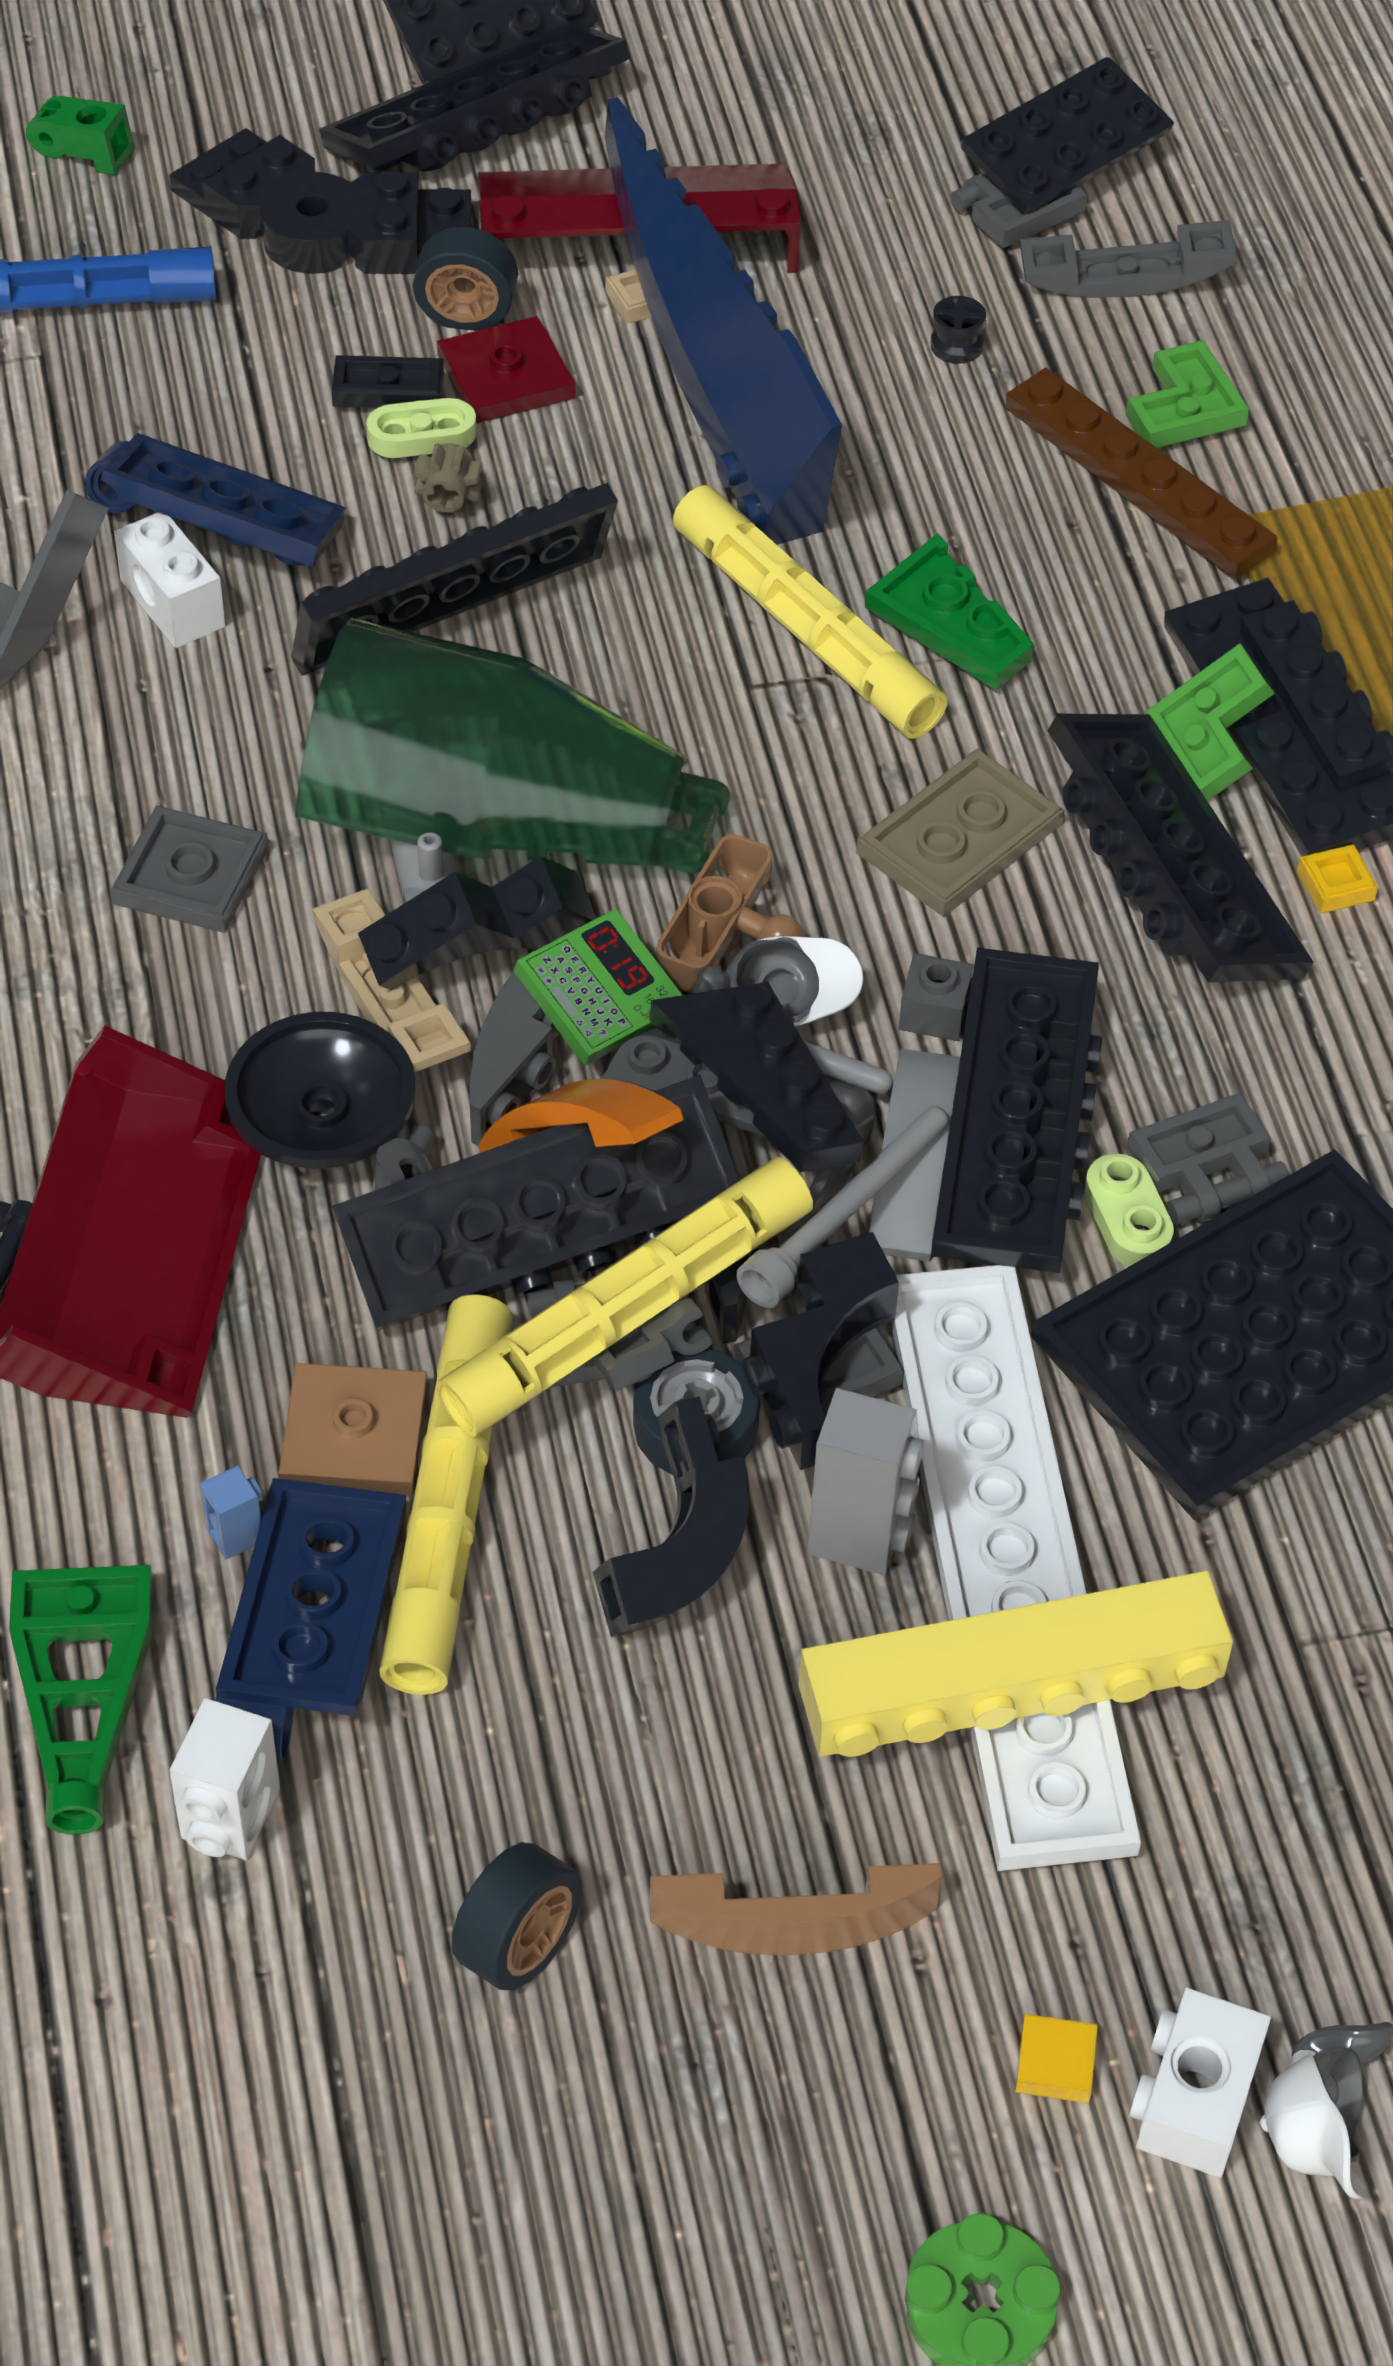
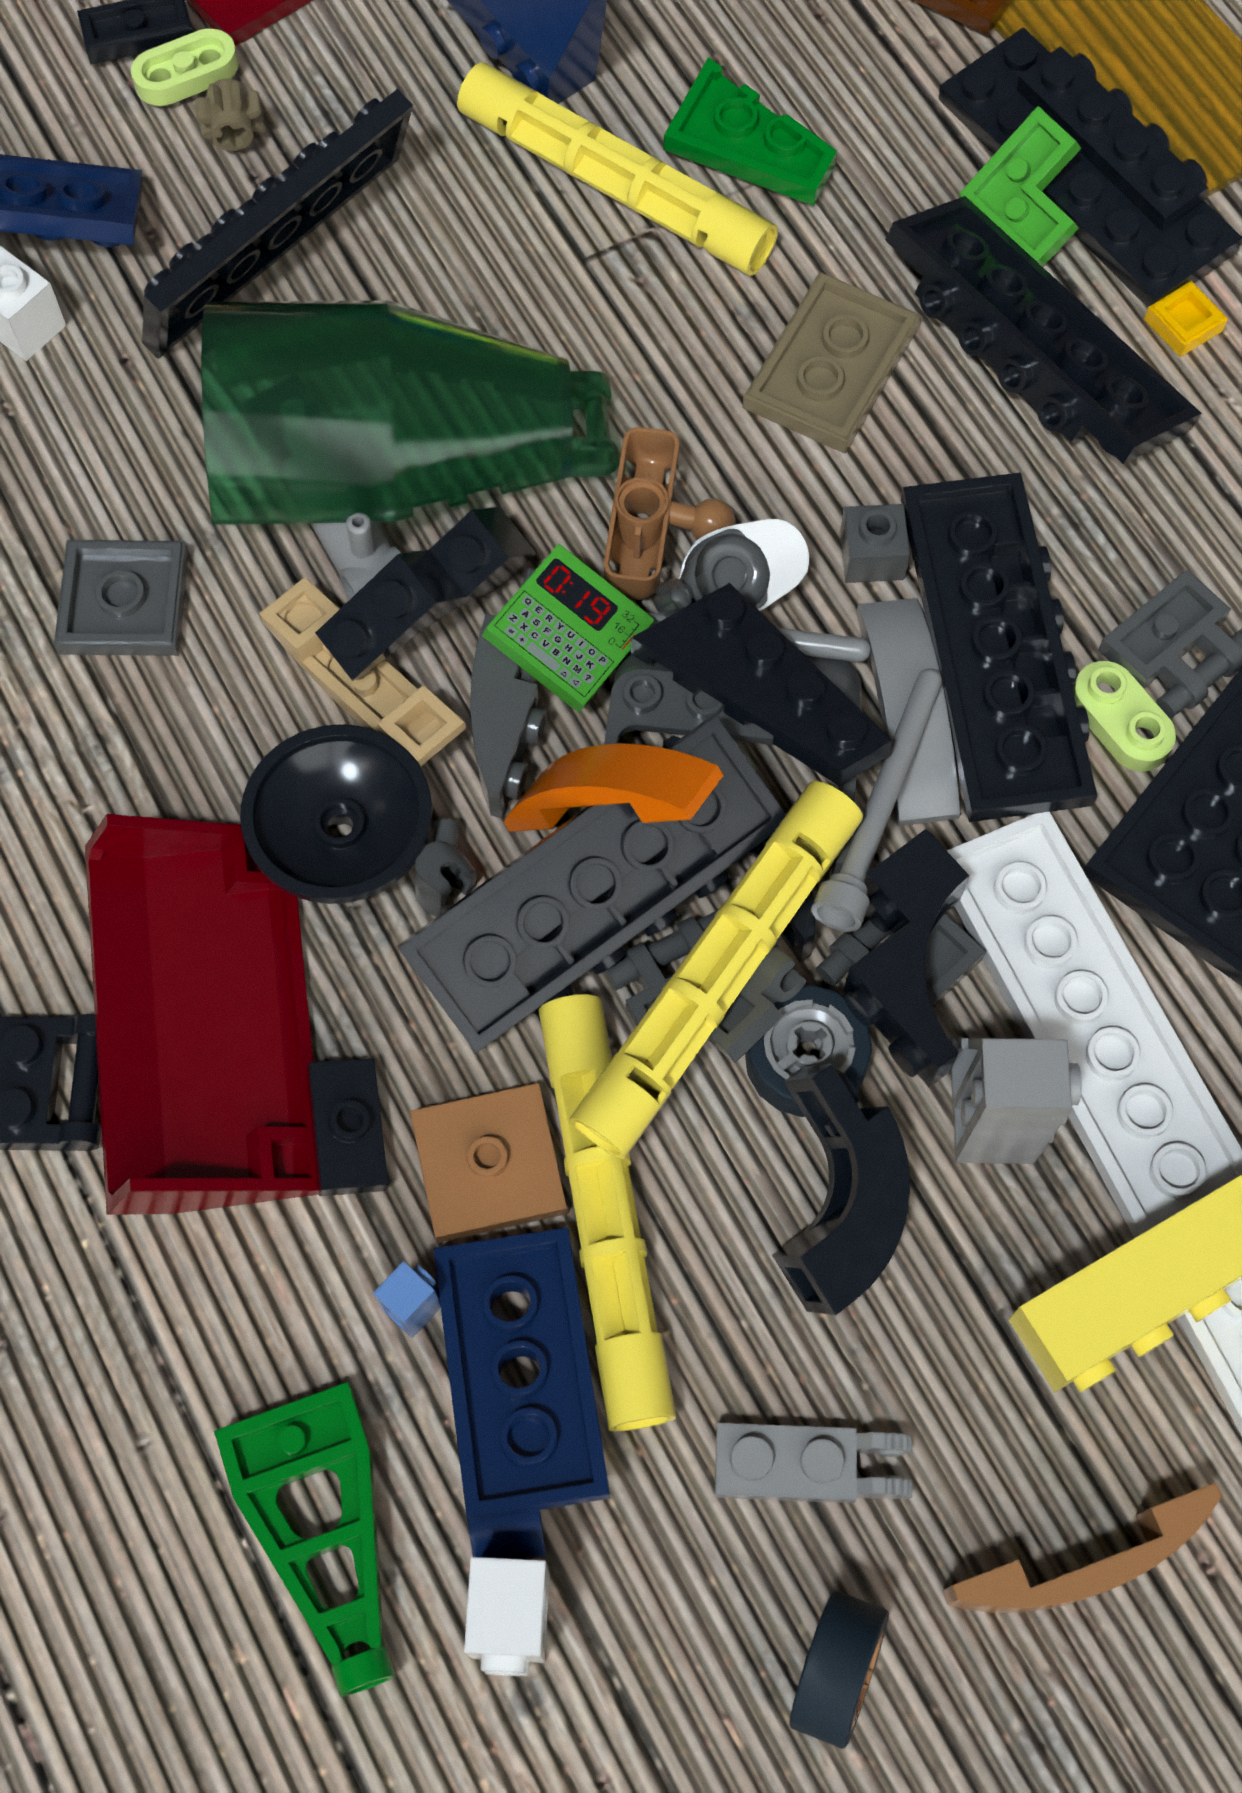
camera: 15 degrees left, 15 degrees up
none -> black plate [307,1058,388,1197]
none -> light grey hinge [715,1423,912,1503]

